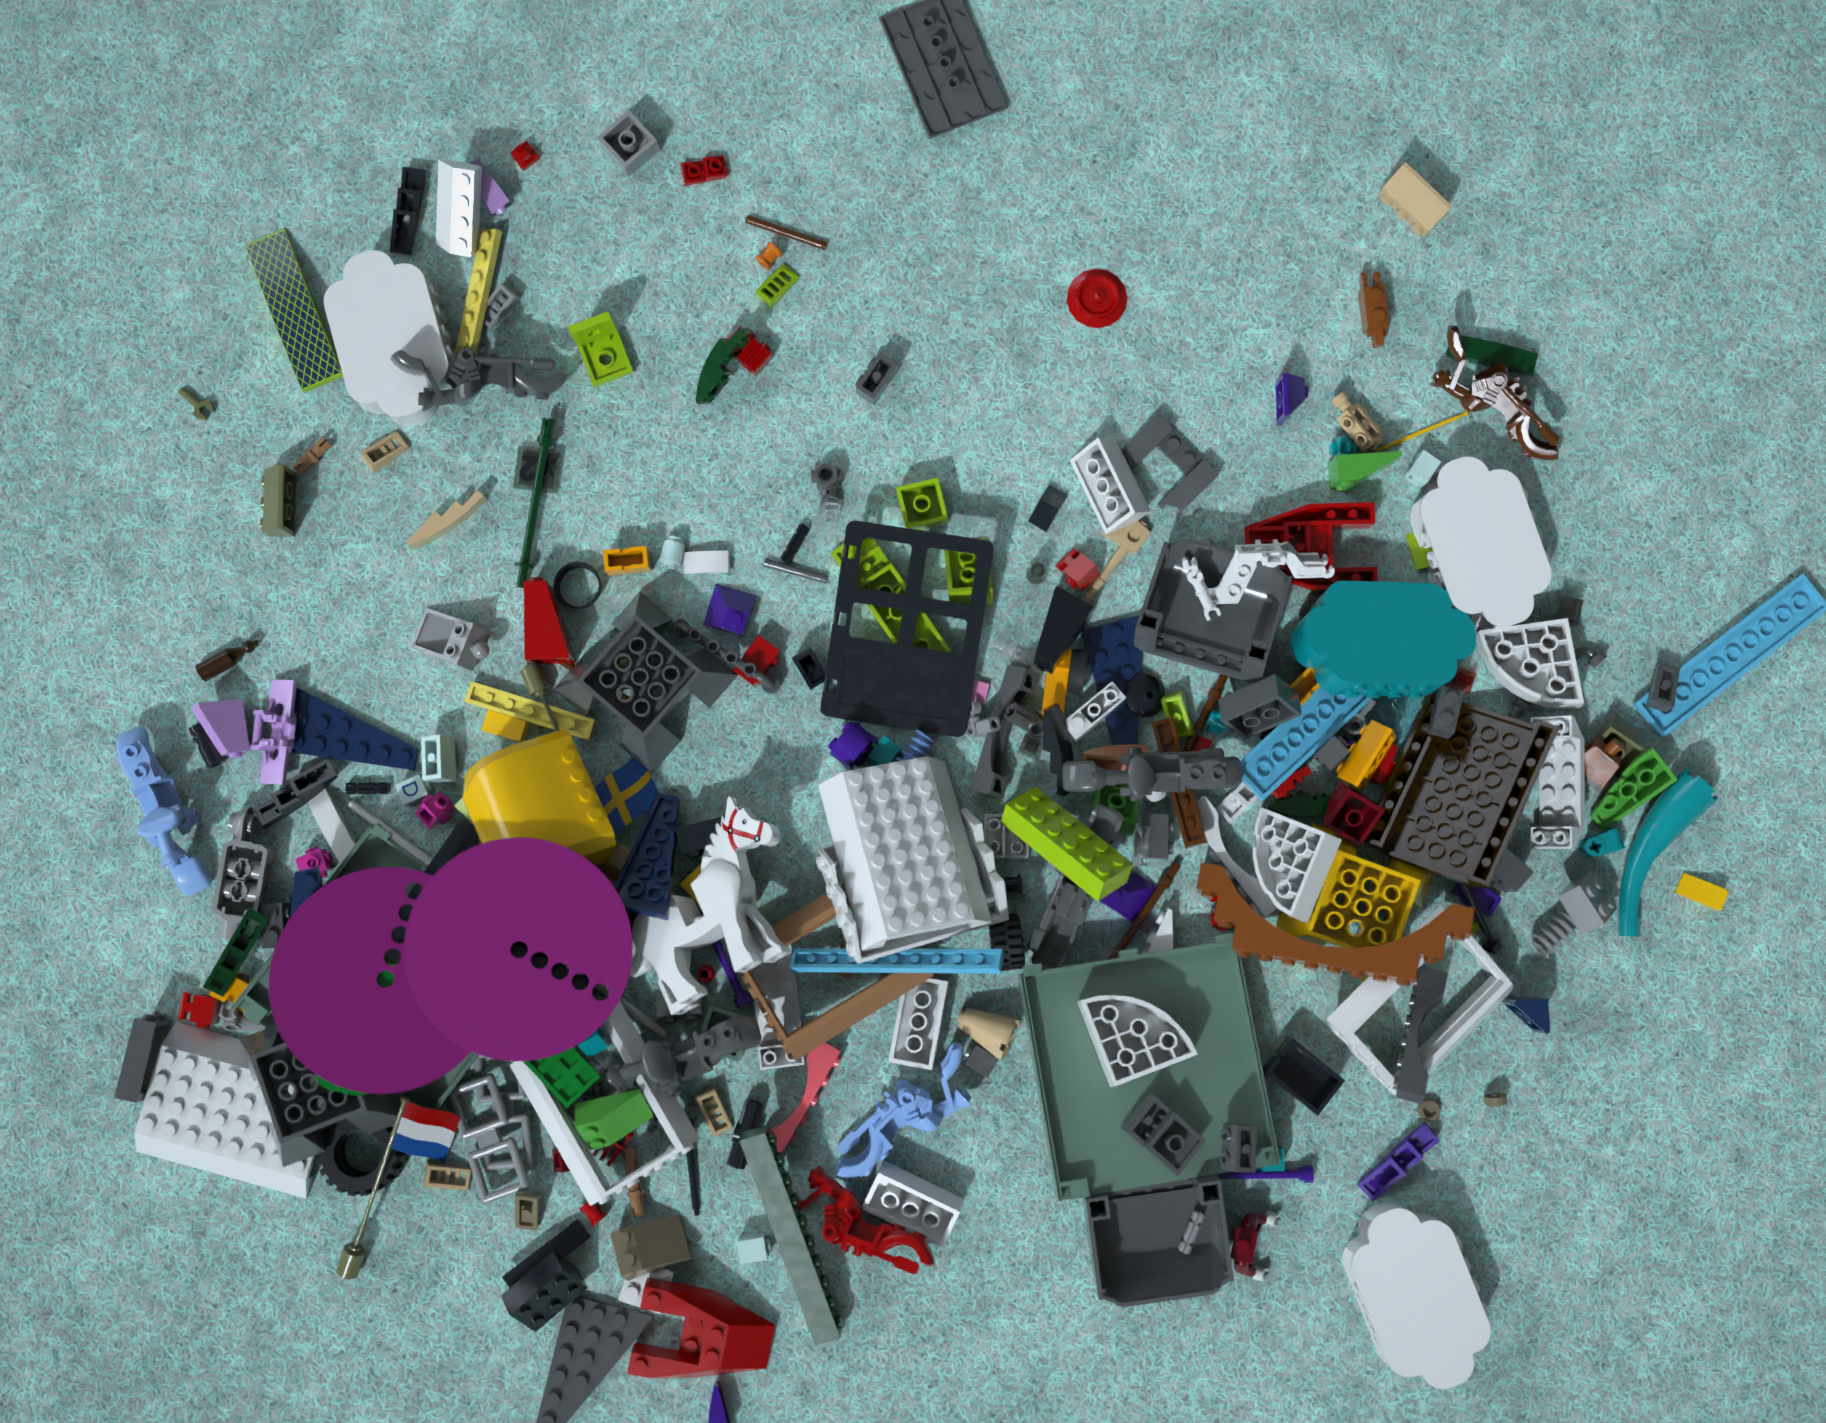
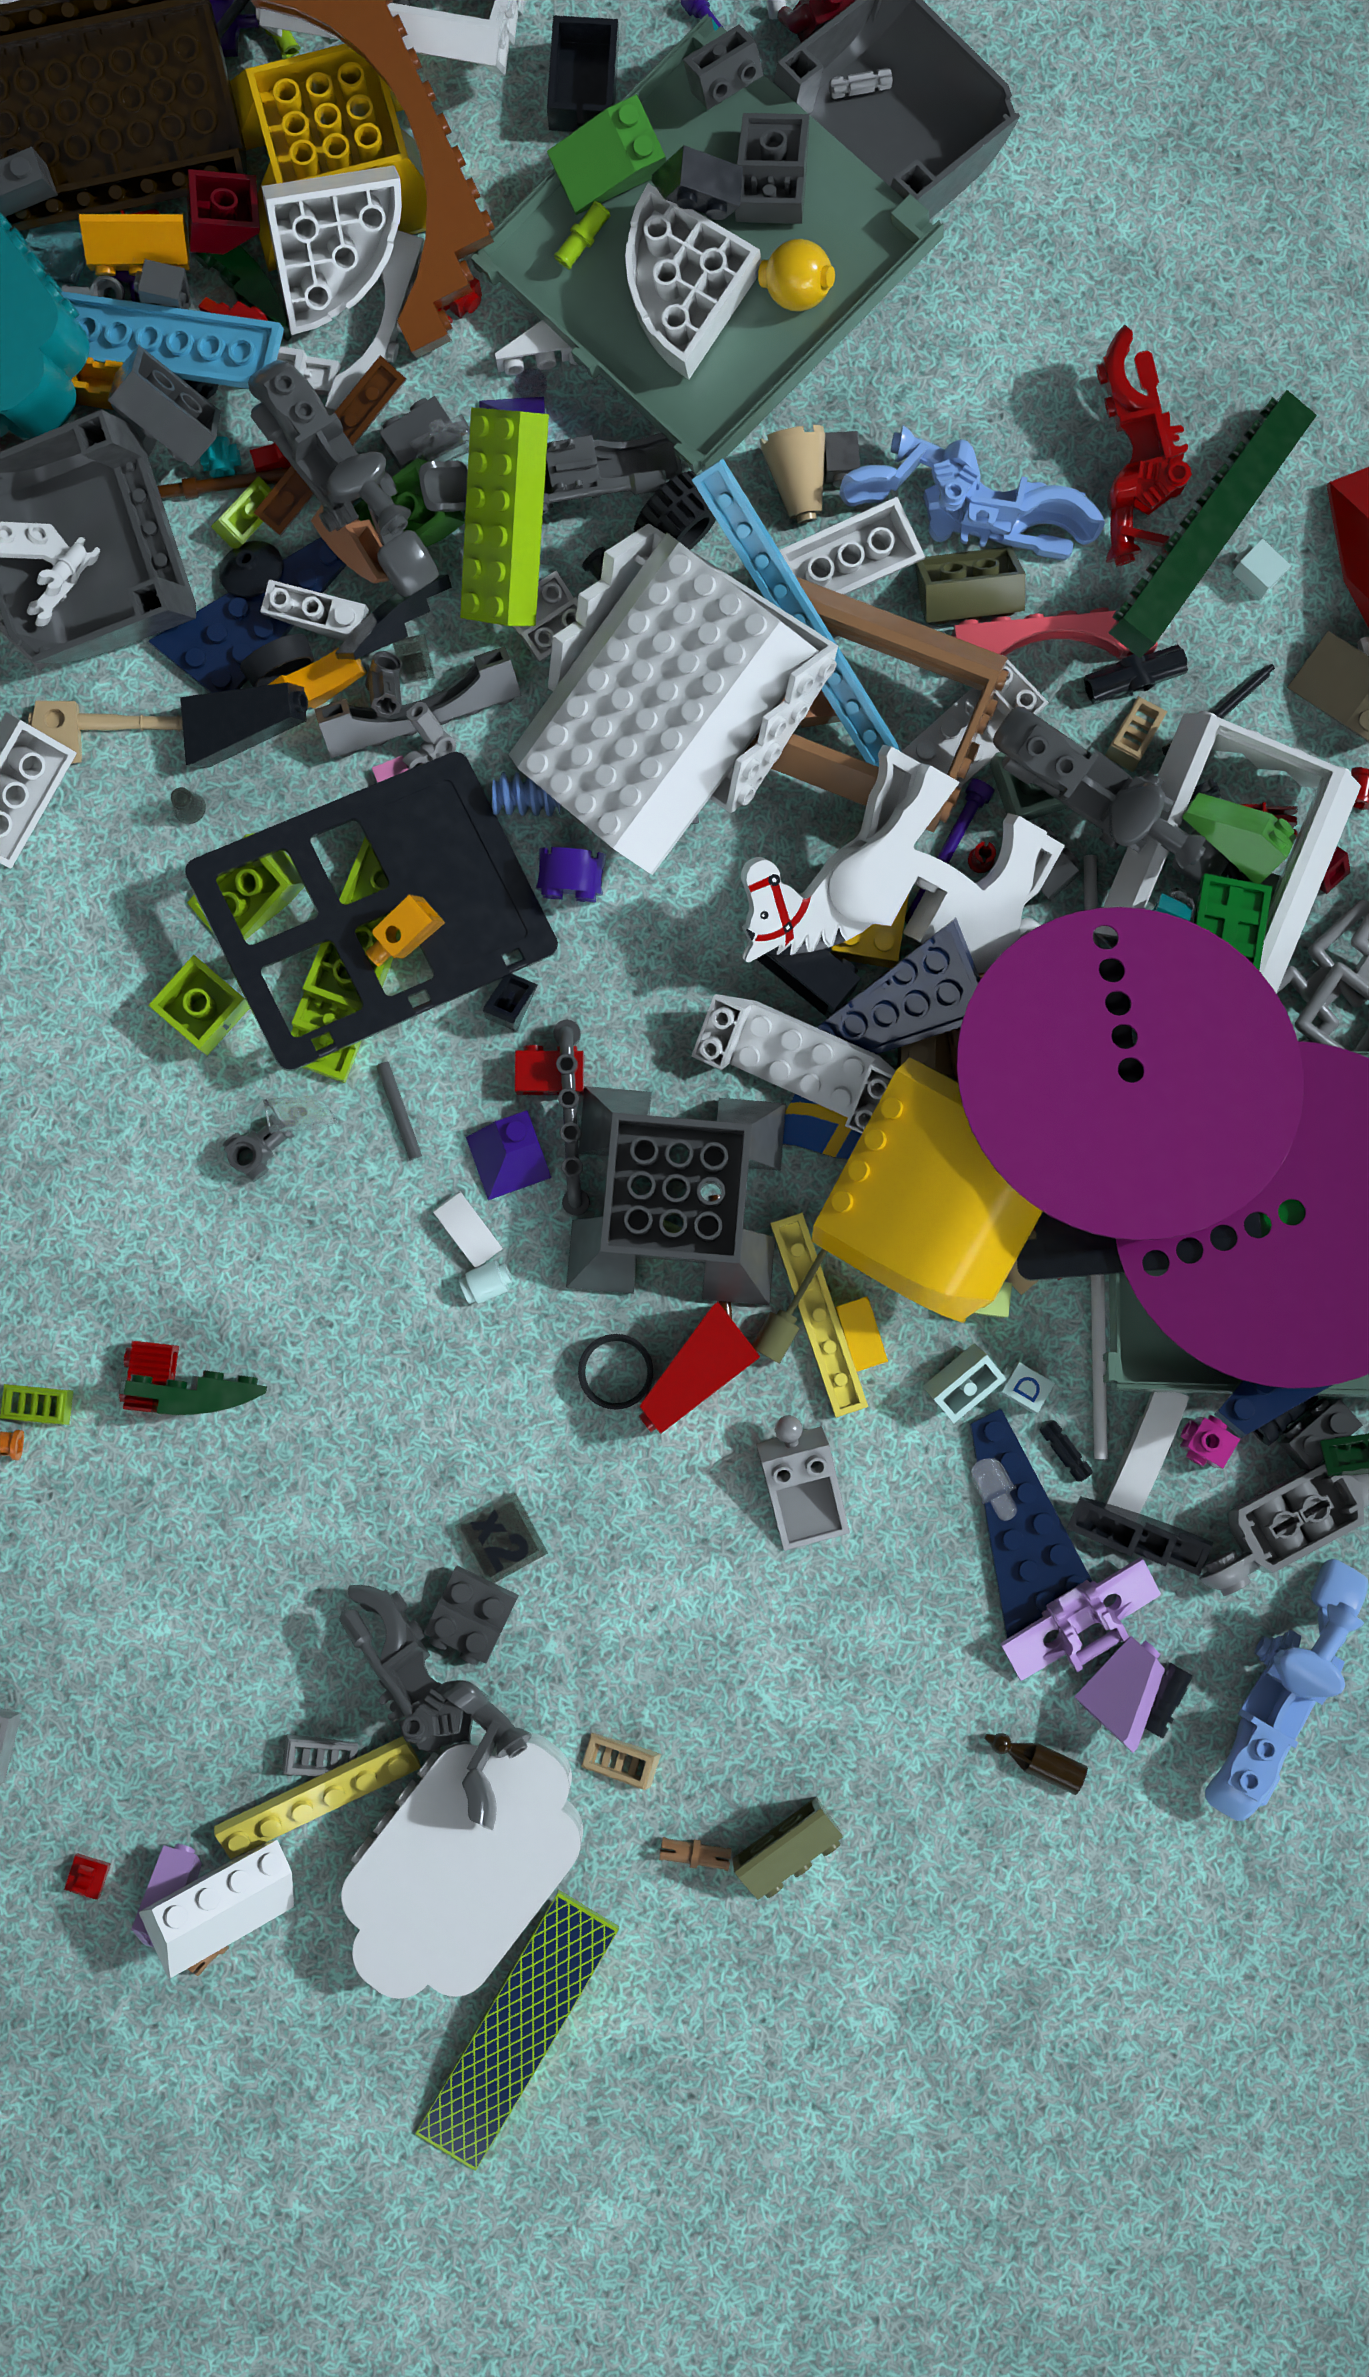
camera: 130 degrees left, 0 degrees up
olive bar [178,387,215,421] -> none
black slope [390,166,426,255] -> none
tan slope [406,490,488,549] -> none
dark pink brick [415,791,455,830] -> none
dark green bar [514,418,556,589] -> none
lime bracket [568,311,634,388] -> none
light orange brick [603,546,652,576] -> none
medium nougat pin [622,1147,647,1217] -> none
black axle [781,523,809,564] -> none
dark grey brick [855,352,898,405] -> none
white slope [862,1160,964,1247] -> none
teal brick [868,736,901,766] -> none
clear axle [991,634,1035,669] -> none
black slope [1028,485,1068,532] -> none
red brick [1055,548,1101,592] -> none
reddish brown bar [1107,862,1181,960] -> none
none -> light orange torso [365,894,445,967]
none -> dark grey plate [424,1565,519,1665]
none -> bright green slope [547,94,666,215]
none -> lime pin [553,201,611,270]
none -> black slope [651,145,743,220]
none -> white slope [691,994,895,1134]
none -> yellow brick [758,239,835,312]
none -> olive slope [915,546,1026,624]
none -> clear arm [971,1458,1017,1521]

